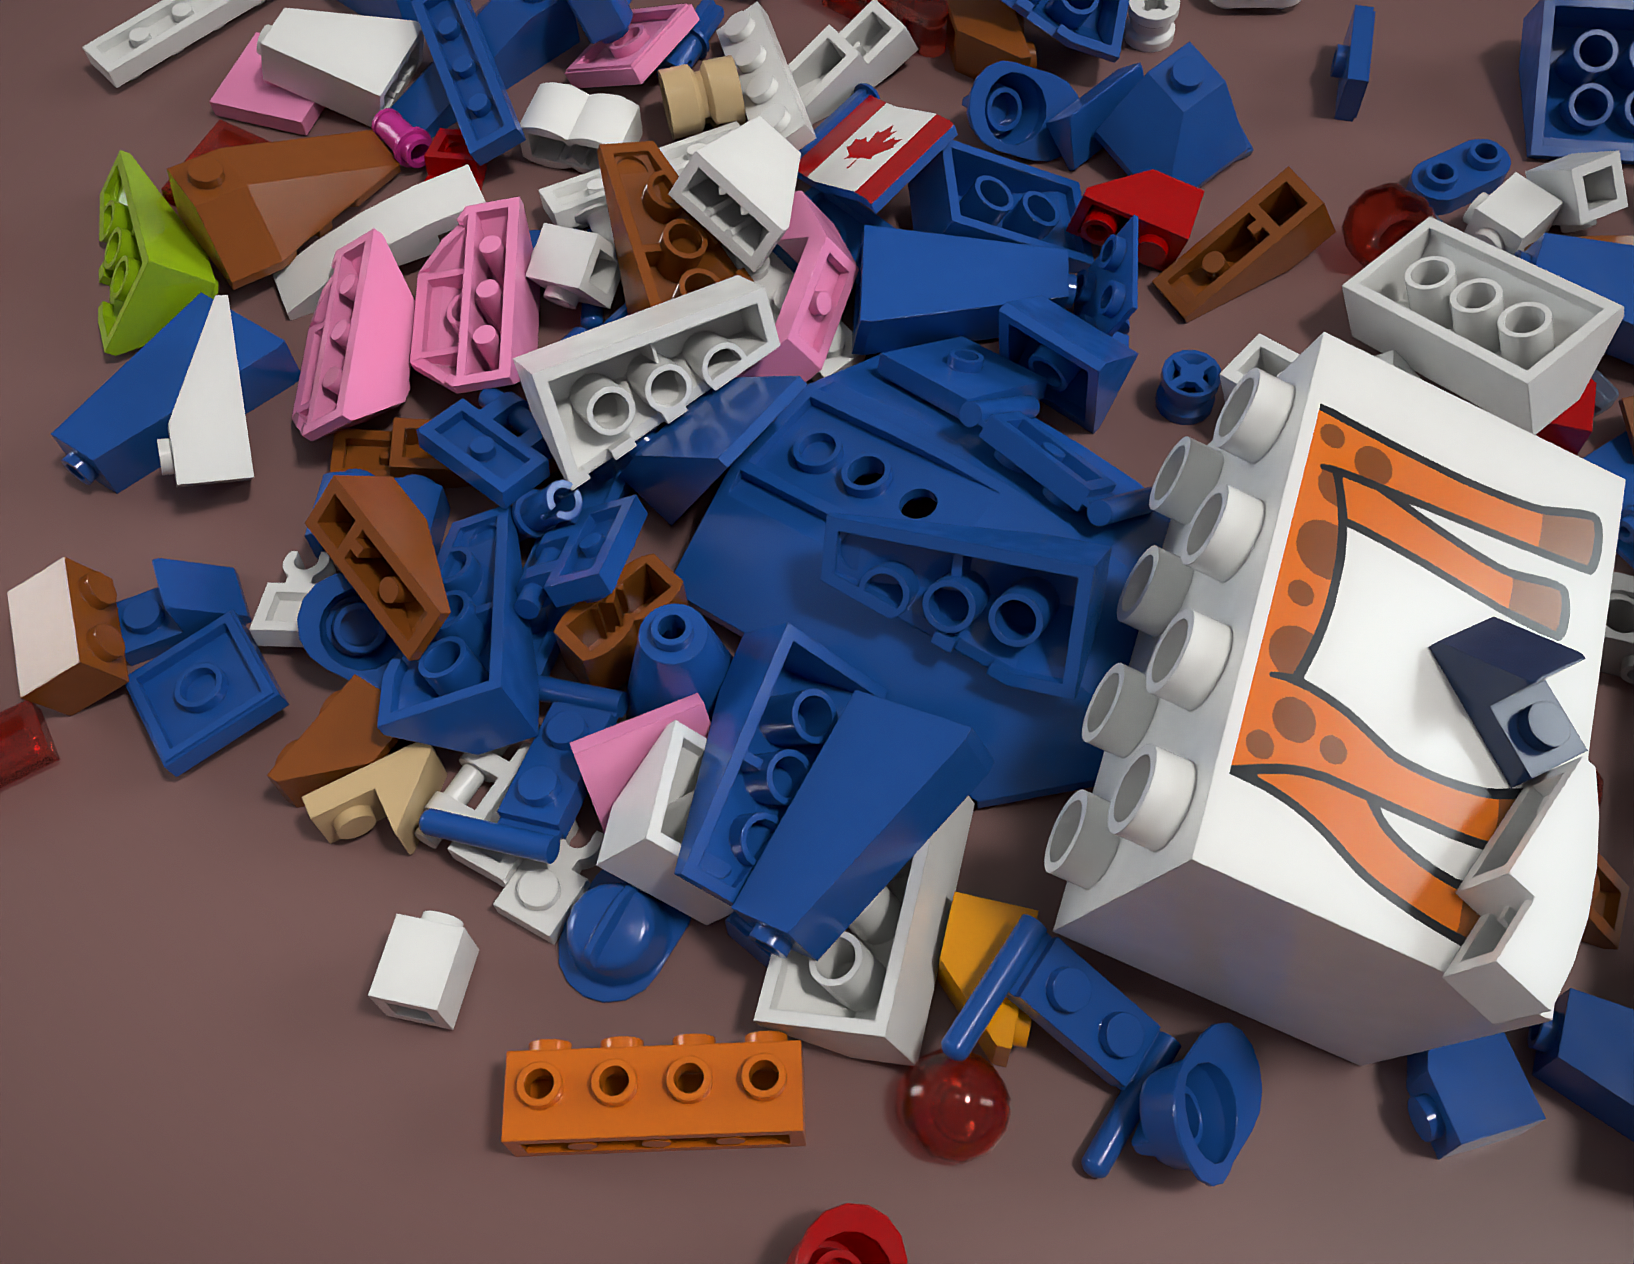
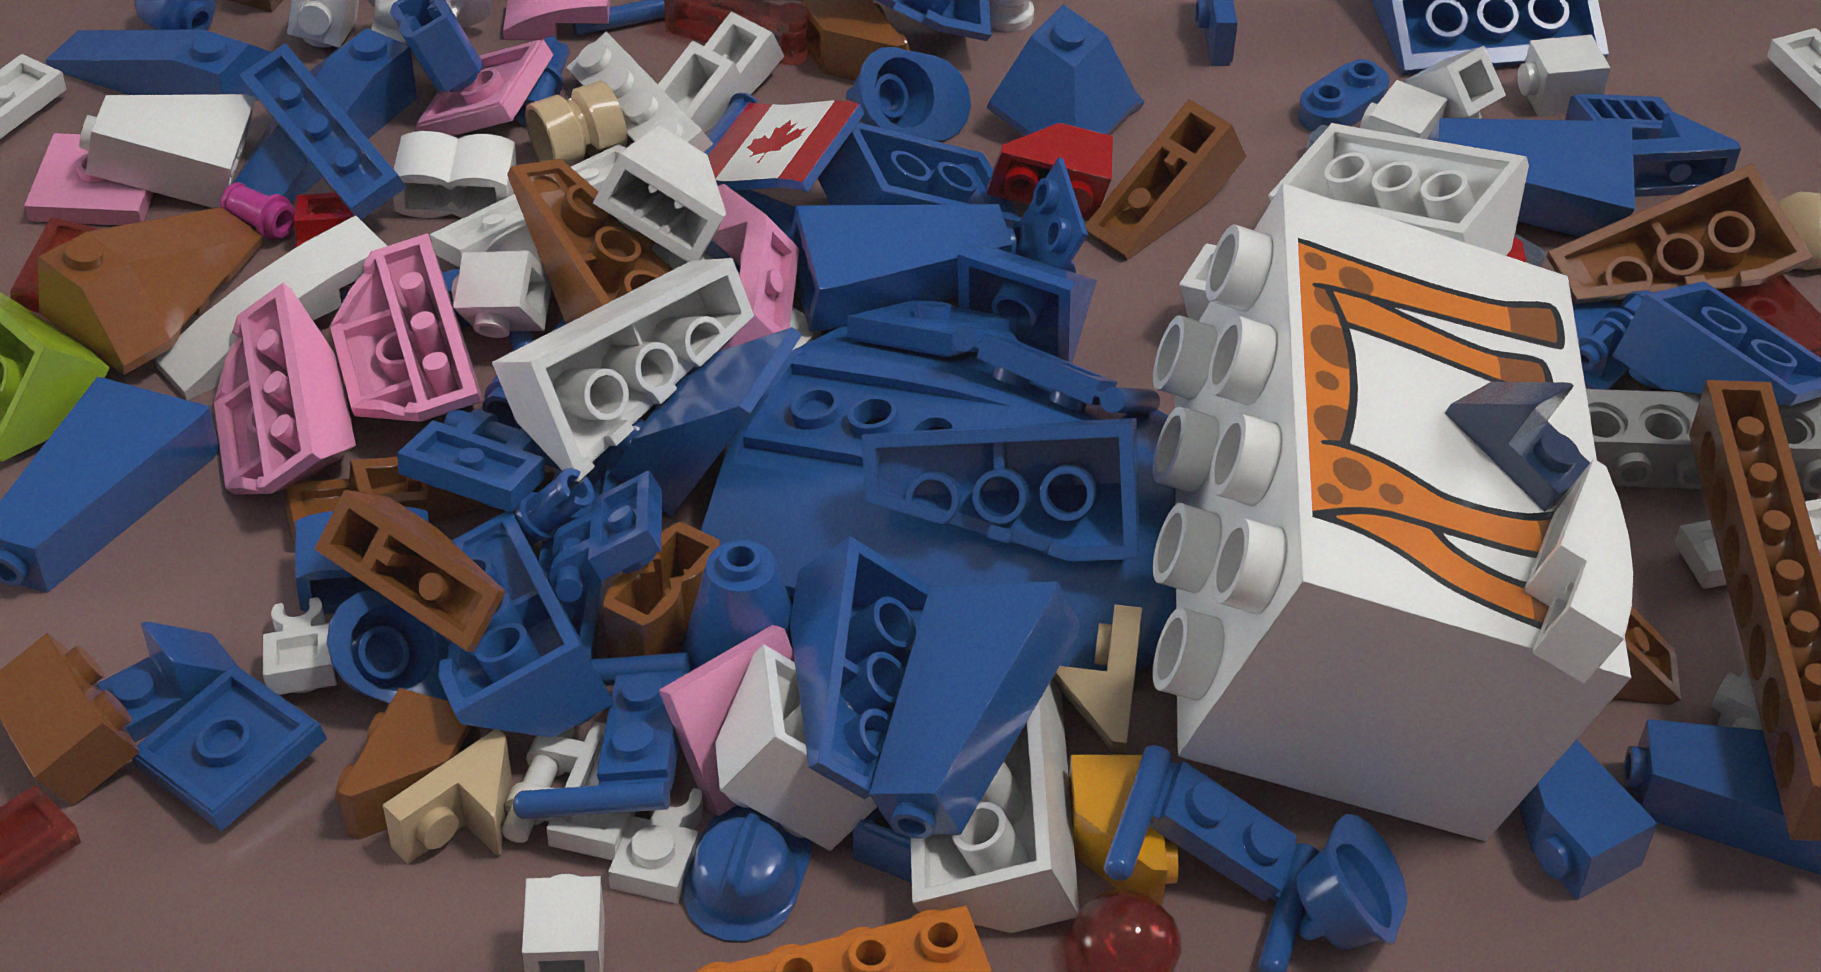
camera: 20 degrees left, 15 degrees down
white slope [157,295,254,487] -> none
blue slope [1045,62,1144,171] -> none
blue wheel [1155,350,1221,425] -> none
clear red hair [1341,182,1437,268] -> none
none -> tan slope [1053,604,1142,755]

